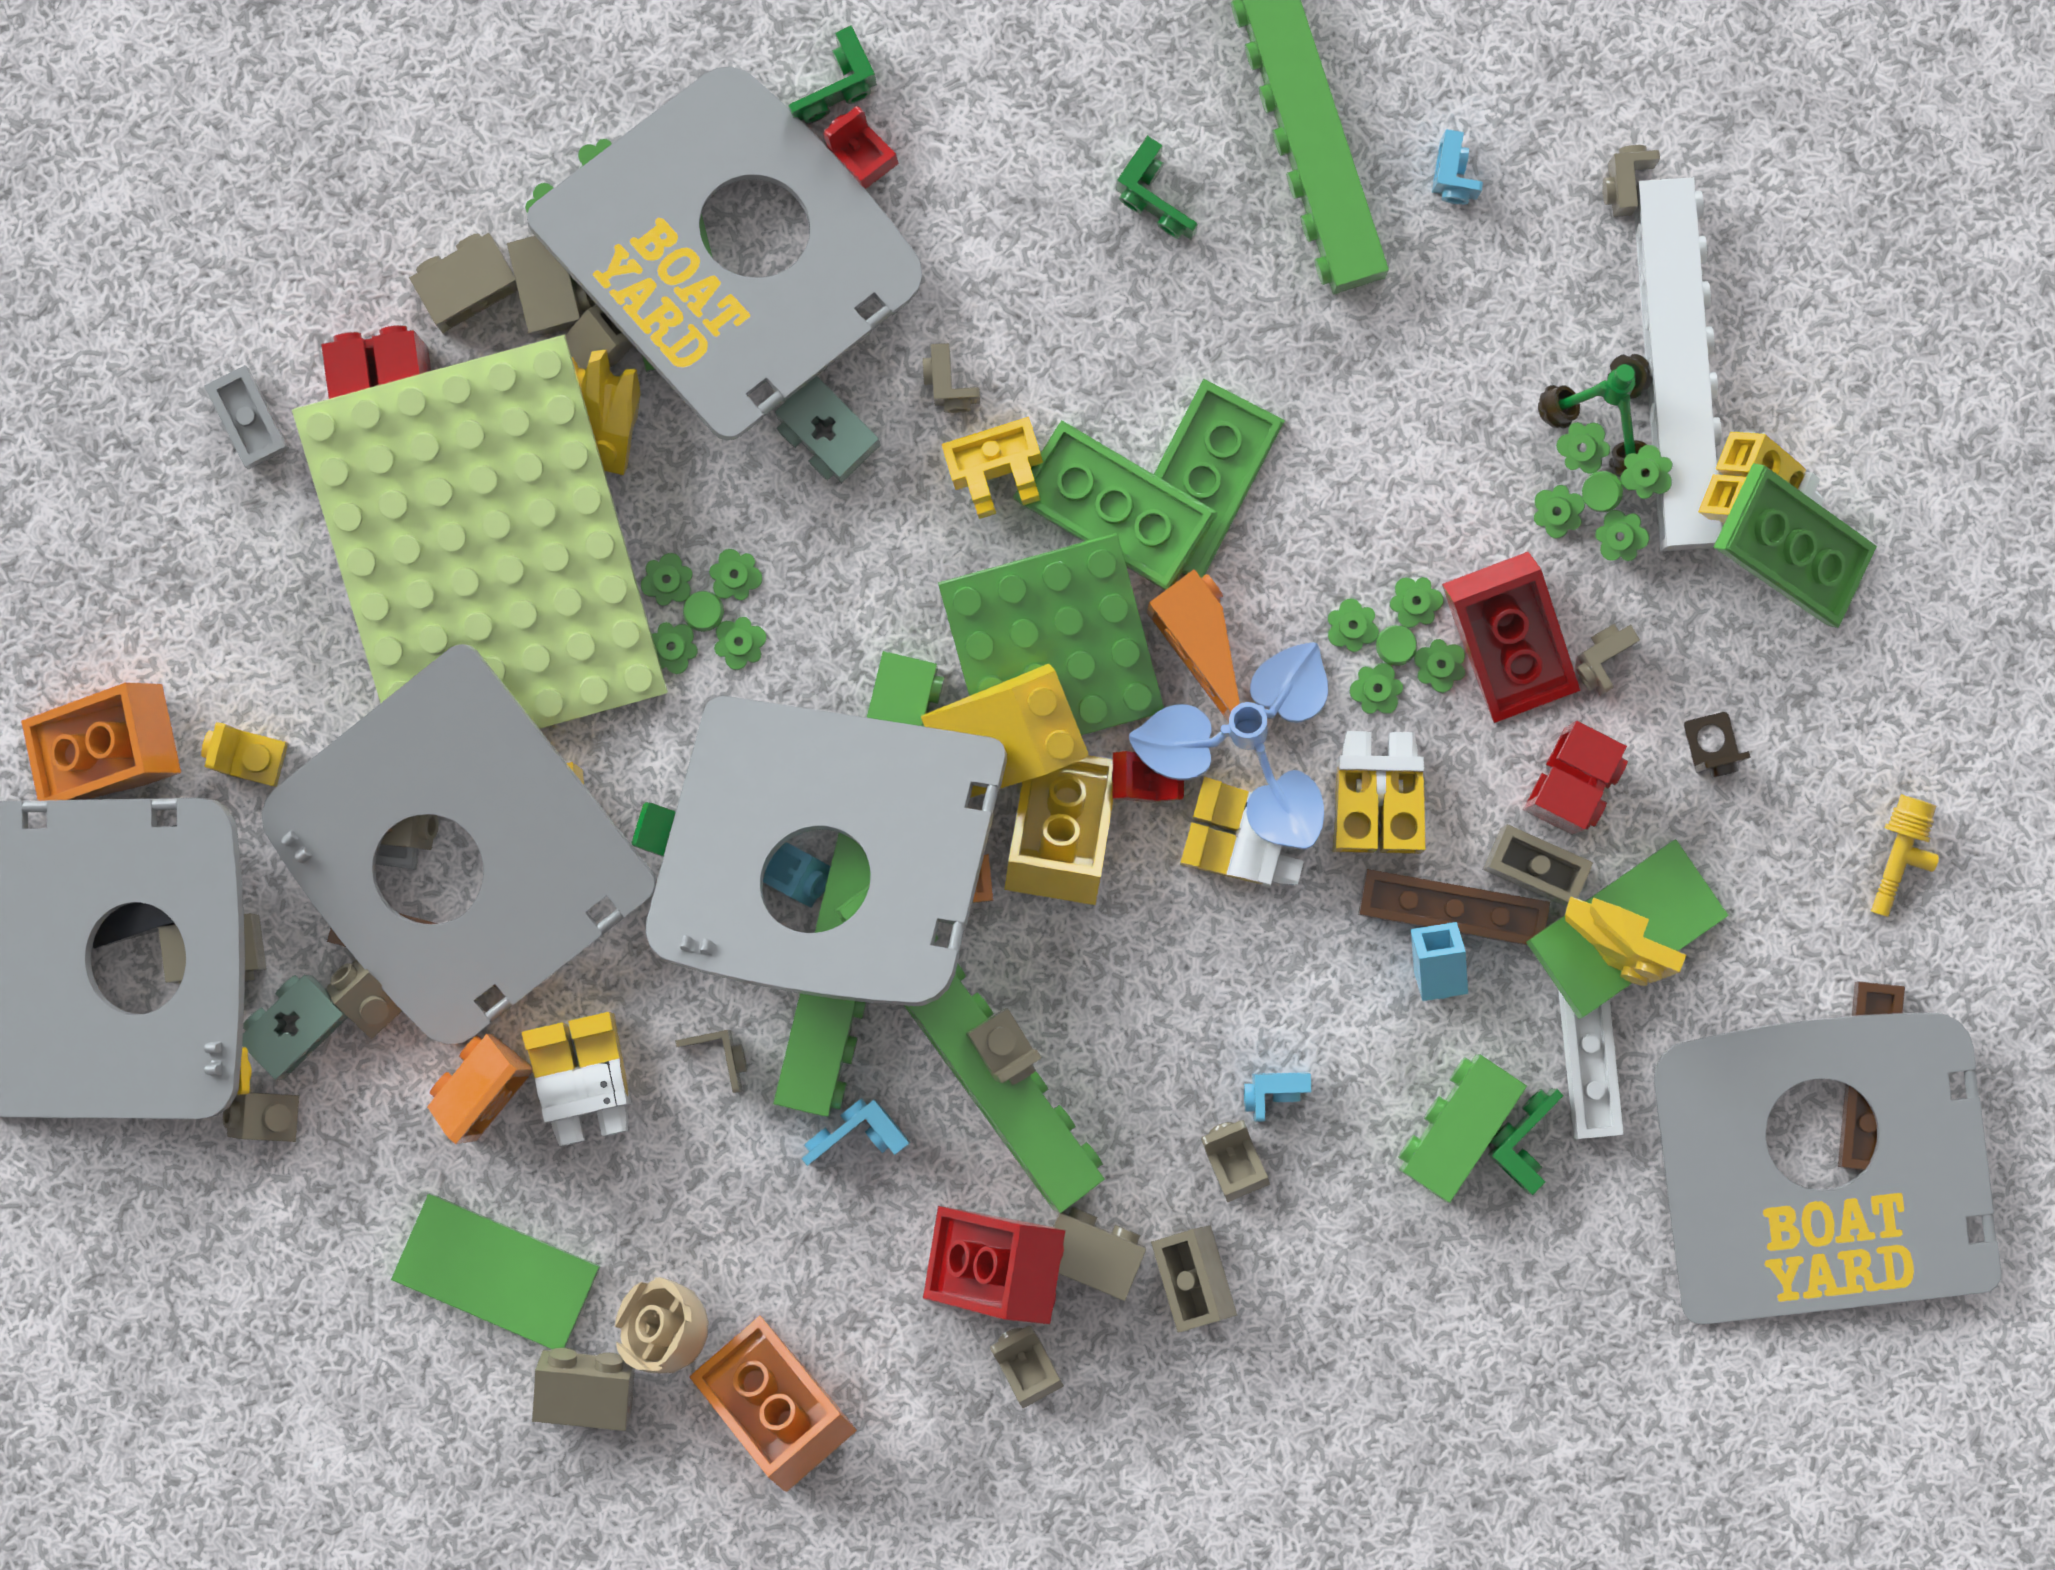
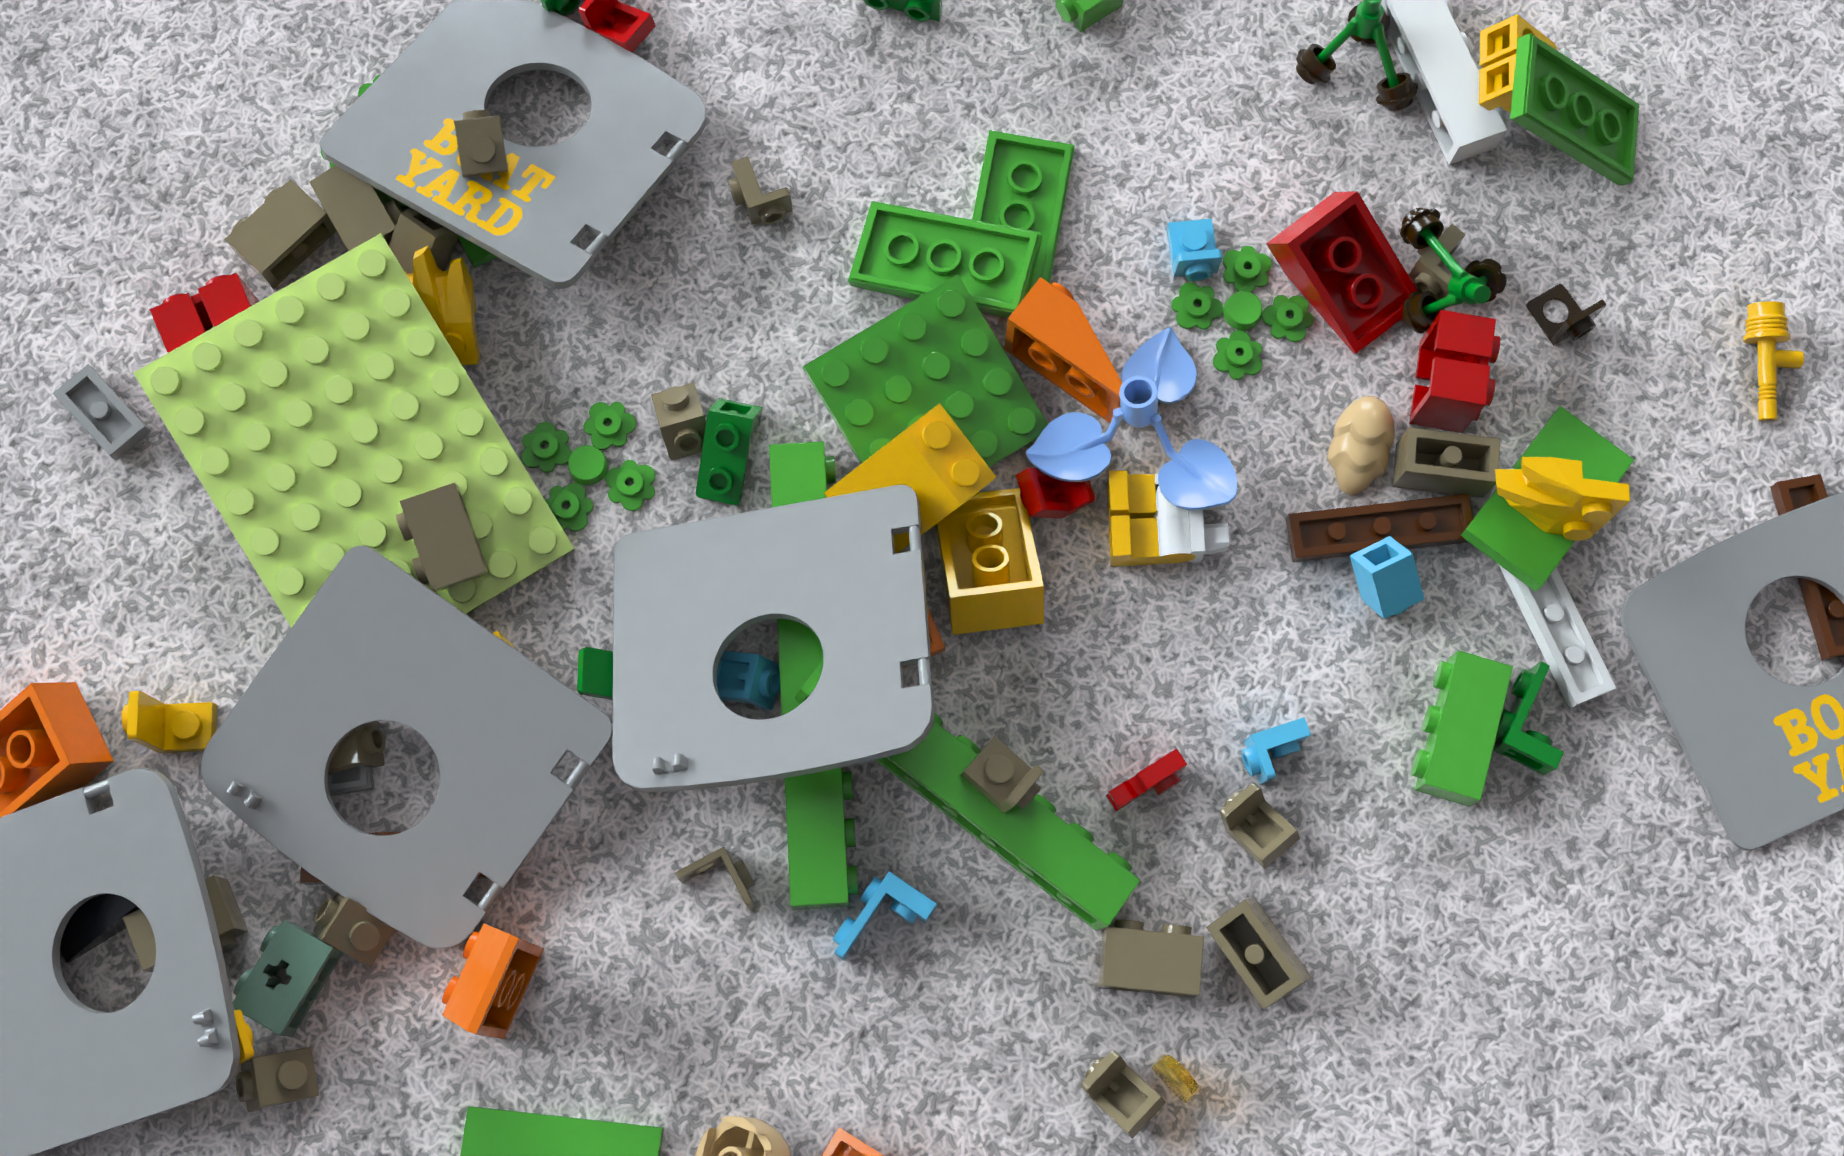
camera: 20 degrees left, 10 degrees down
hips [522,1012,632,1146] -> none
sand green brick [775,376,881,484] -> none
red slope [923,1206,1066,1325] -> none
yellow plate [941,417,1043,519] -> none
yellow hips [1332,731,1426,854] -> none
bright green plant [1534,422,1673,561] -> none
none -> dark tan brick [396,483,489,592]
none -> dark tan bracket [454,110,508,178]
none -> dark tan bracket [651,382,706,460]
none -> green bracket [695,398,763,505]
none -> red plate [1106,749,1187,812]
none -> clear yellow tile [1152,1054,1199,1103]
none -> medium azure bracket [1167,219,1223,281]
none -> tan arm [1327,396,1395,495]
none -> dark brown plant [1400,208,1507,334]

